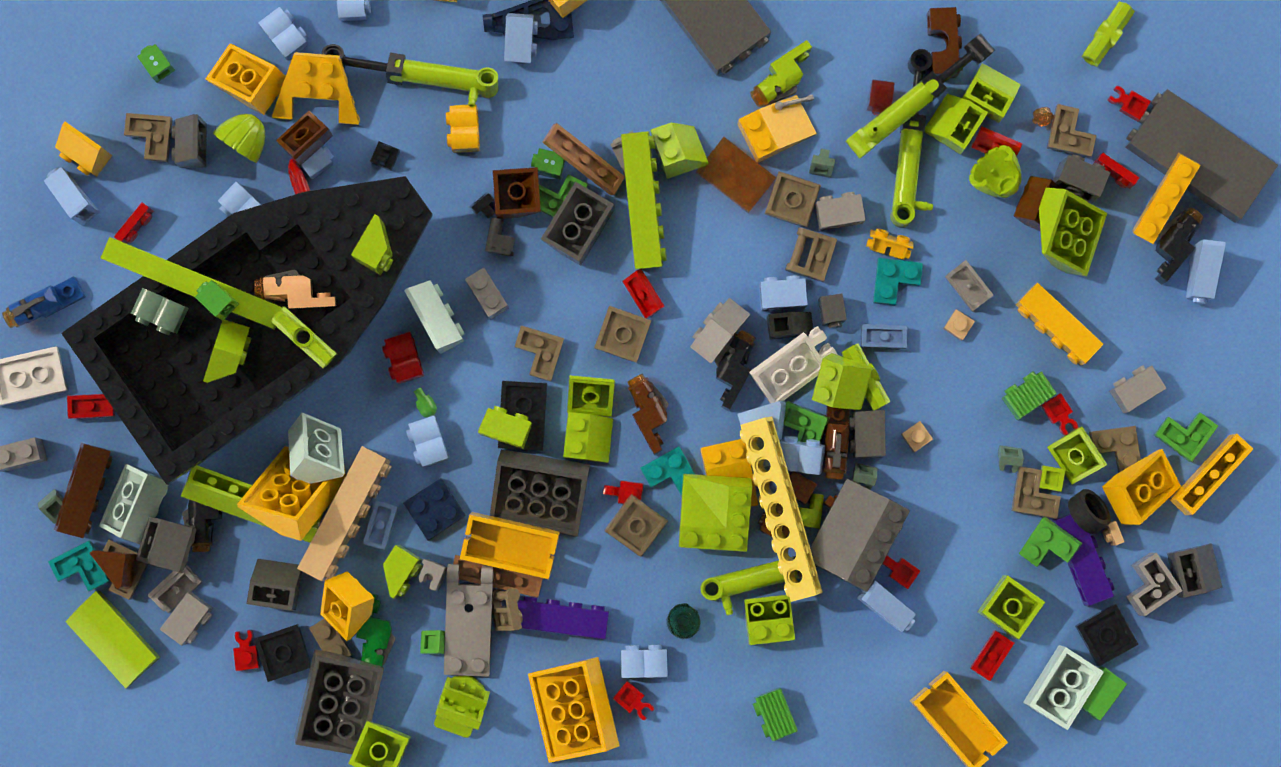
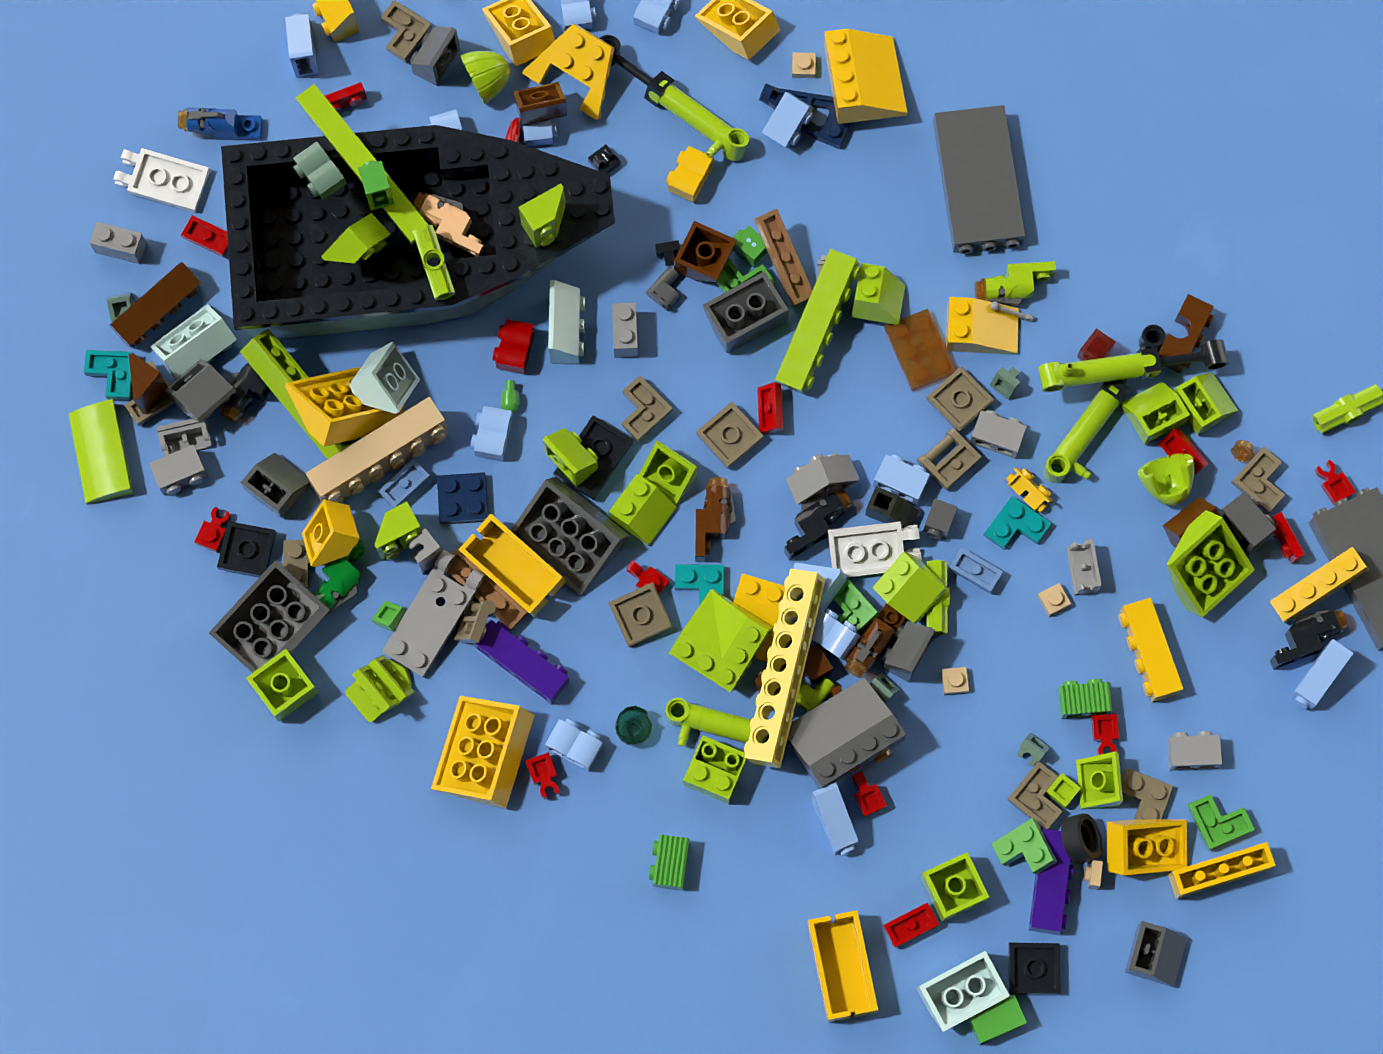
camera: 35 degrees right, 10 degrees down
light grey brick [1126,553,1183,616] -> none

